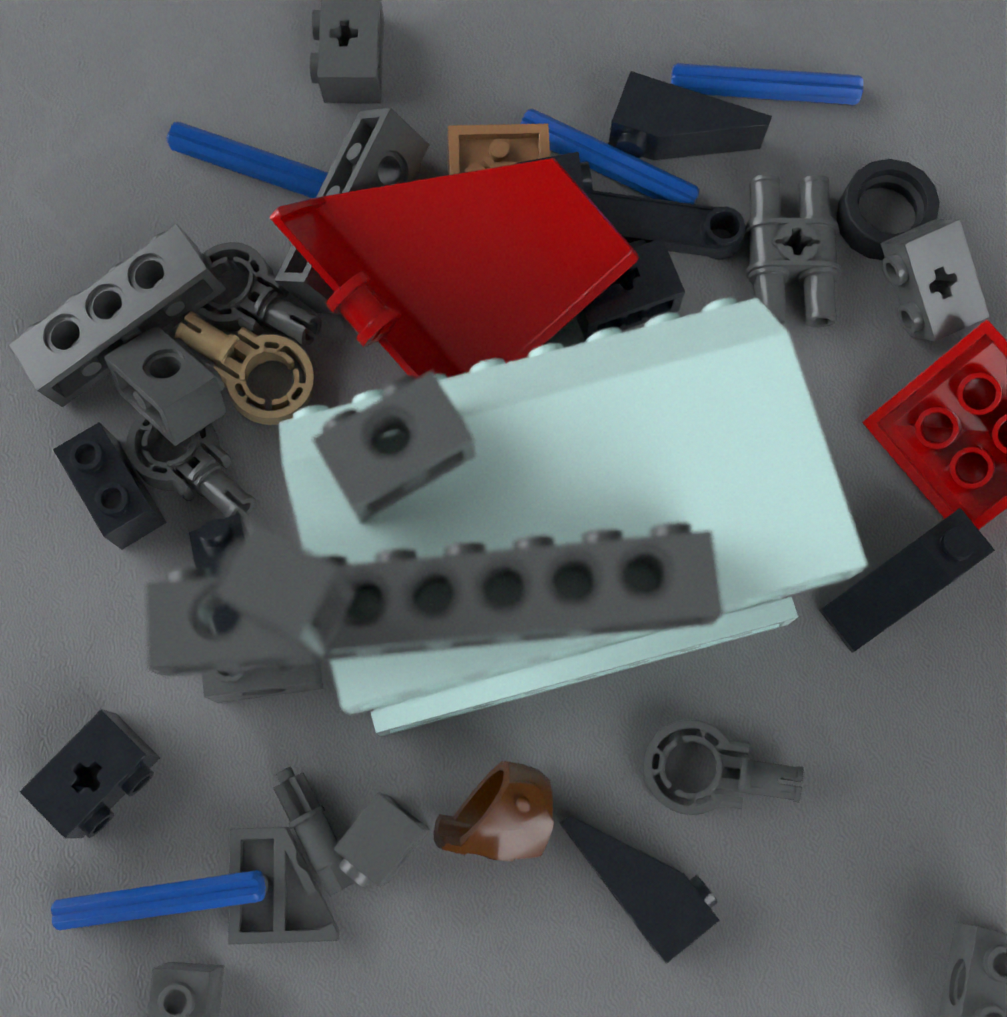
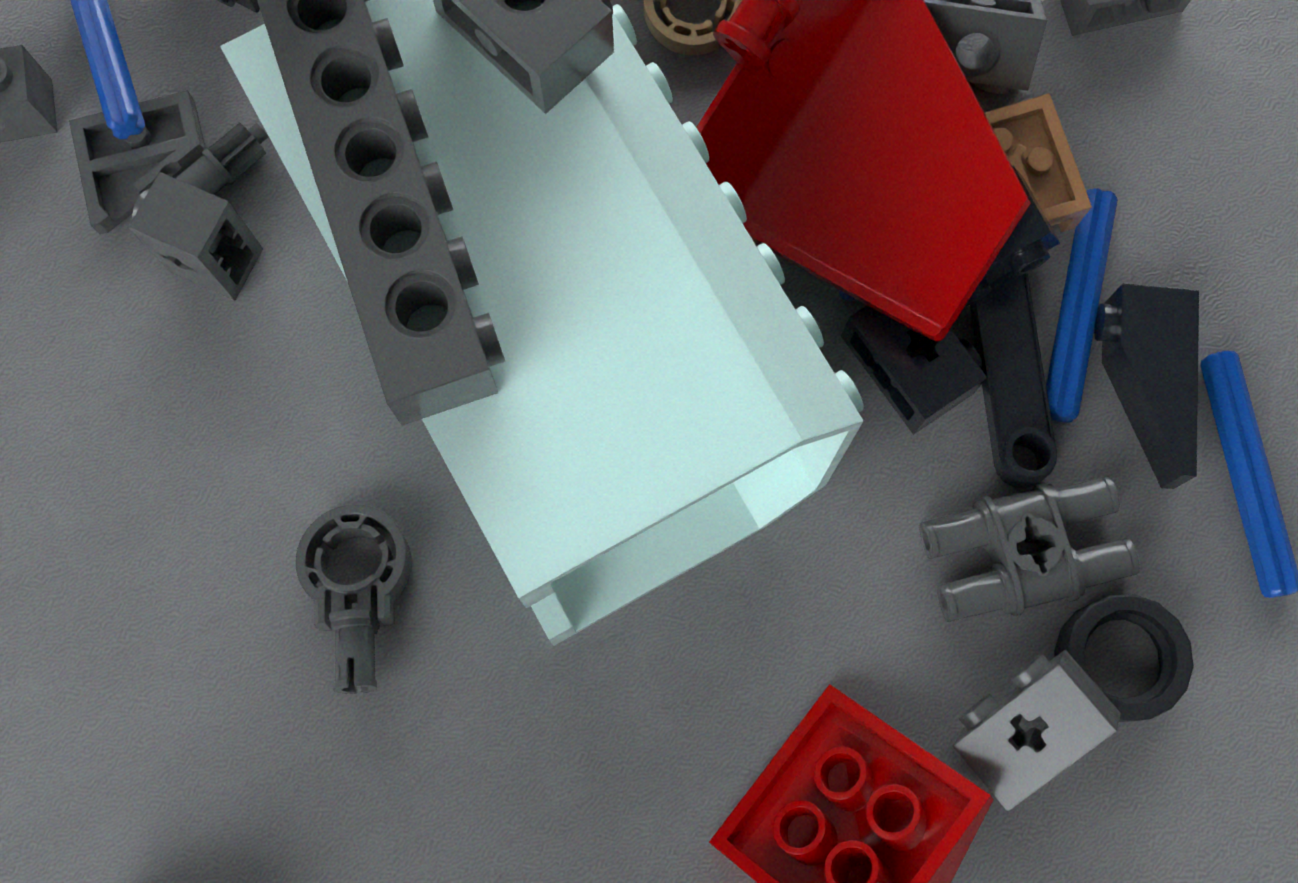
camera: 75 degrees right, 0 degrees up
reddish brown helmet [434,761,554,862] -> none
black slope [559,816,720,964] -> none
black slope [819,508,995,653] -> none

